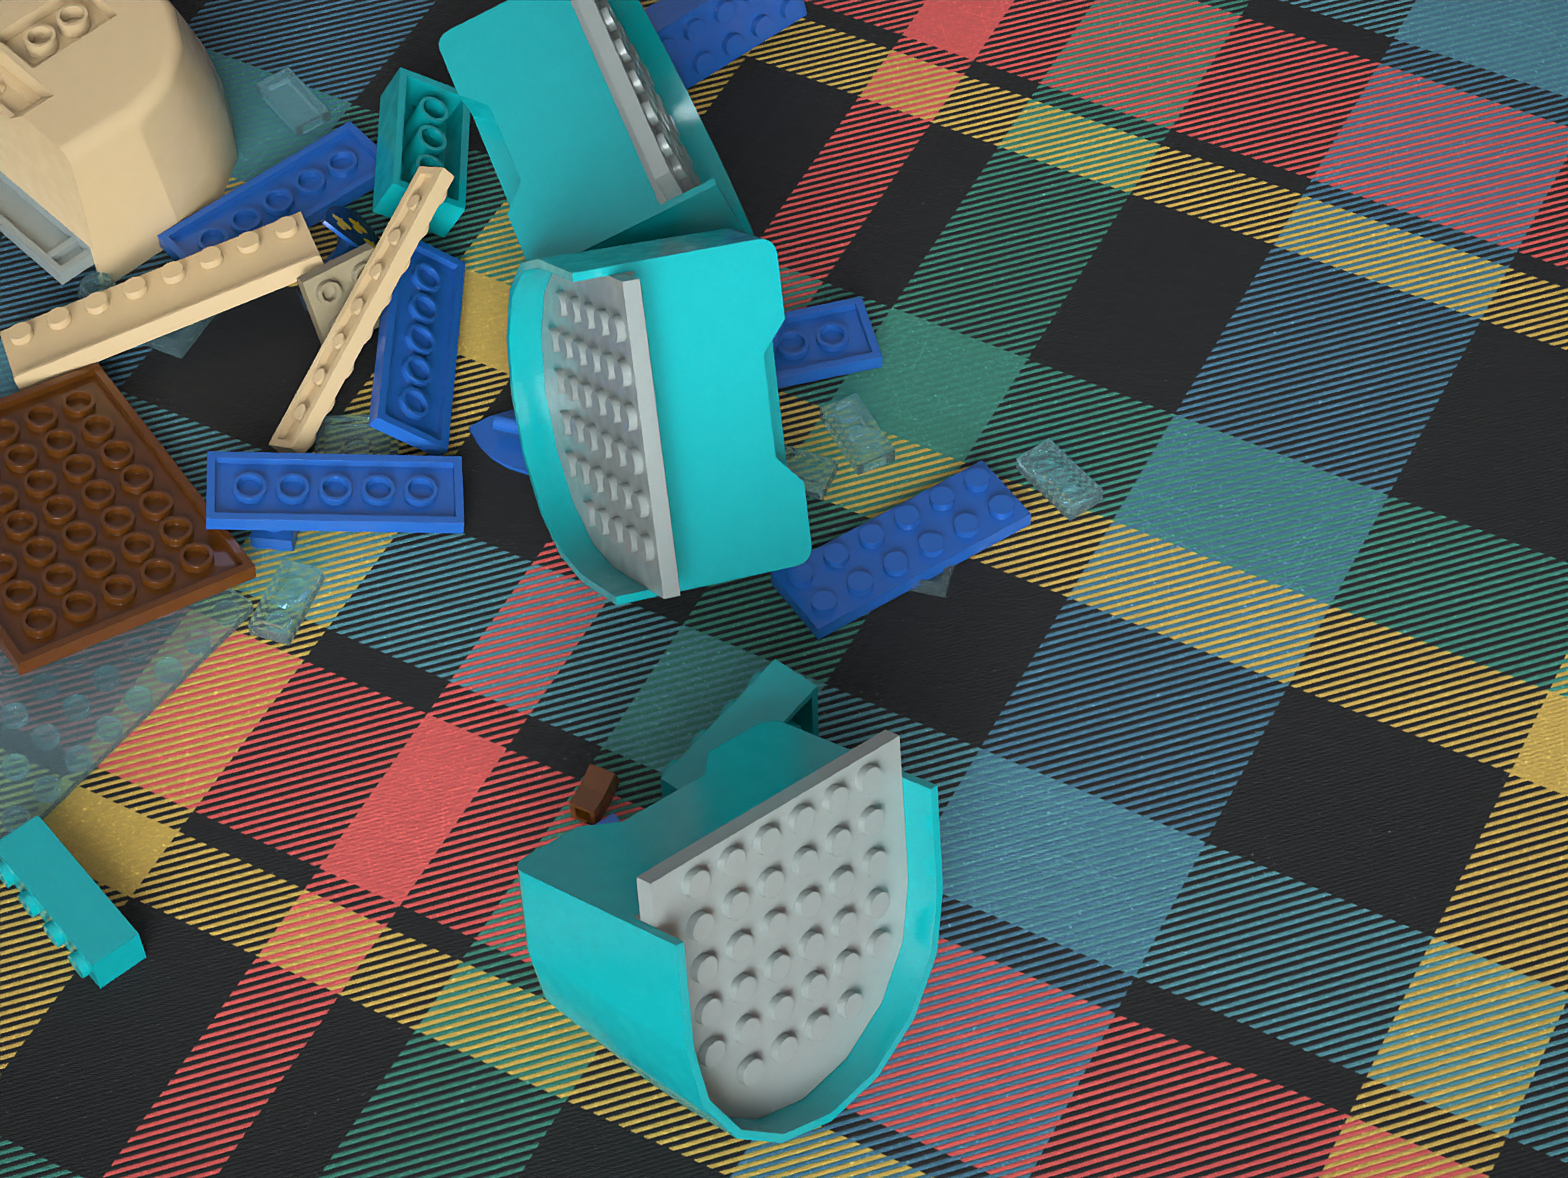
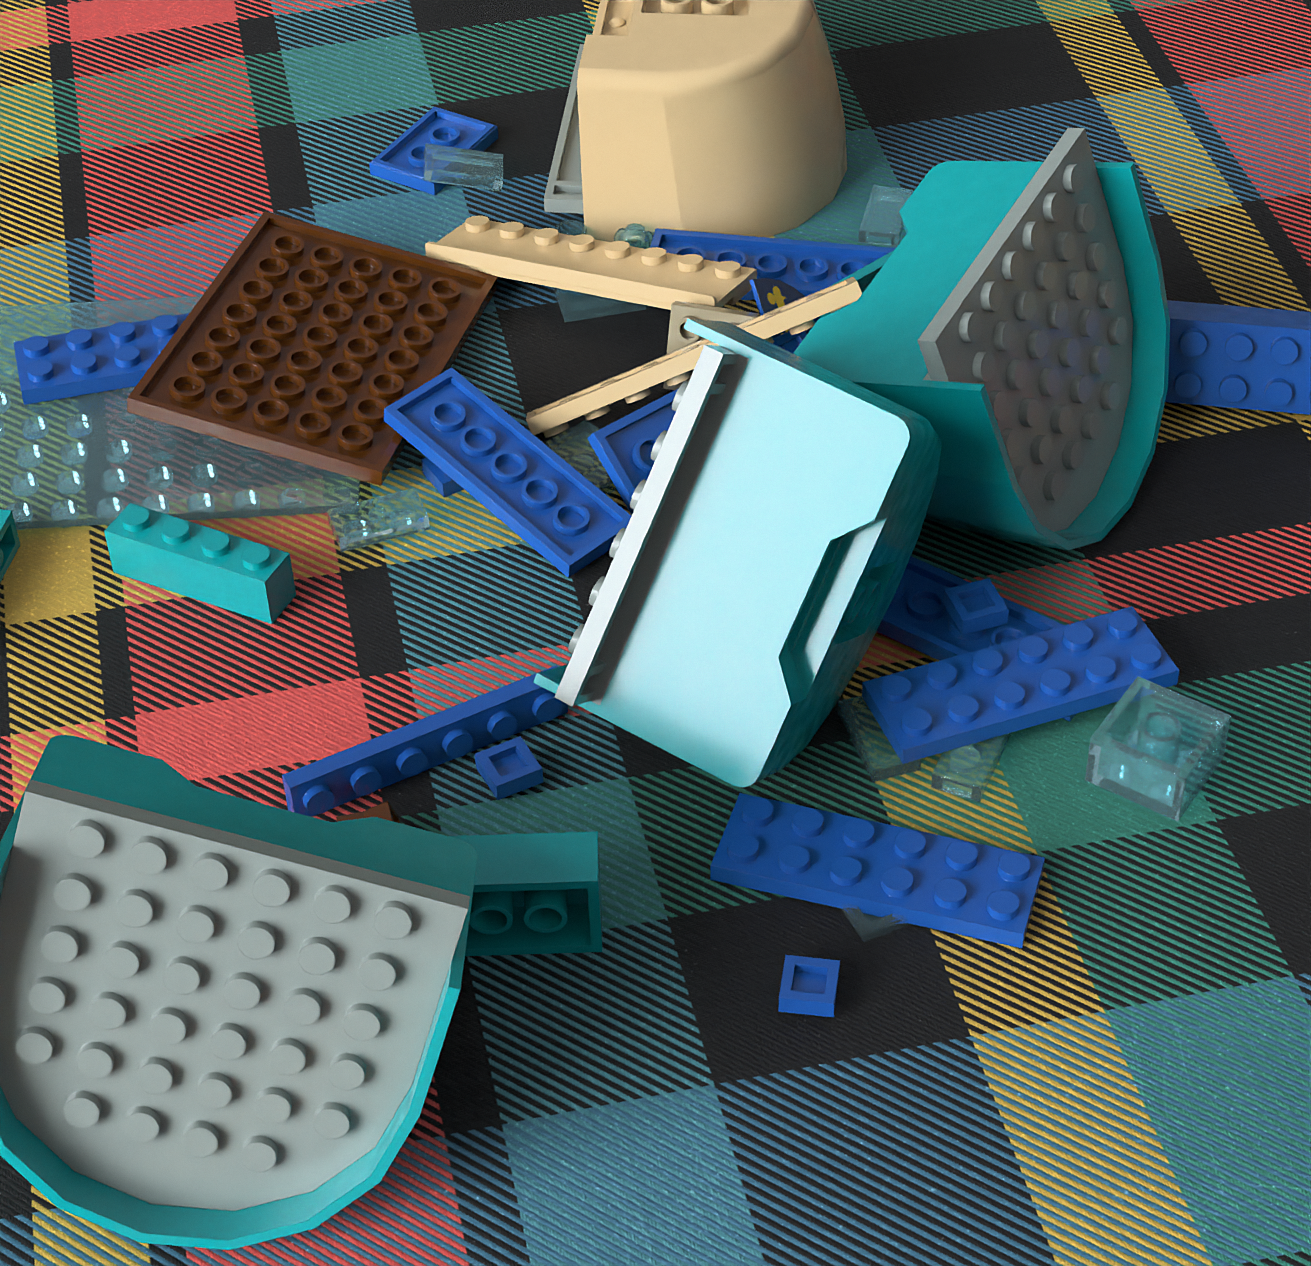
camera: 50 degrees right, 10 degrees down
clear light blue plate [1016,438,1103,521] -> none
none -> teal brick [104,503,296,624]
none -> blue plate [282,665,568,817]
none -> blue plate [475,736,543,800]
none -> clear light blue plate [614,223,653,249]
none -> blue plate [778,955,840,1018]
none -> blue plate [862,606,1179,764]
none -> clear light blue brick [1085,676,1231,821]

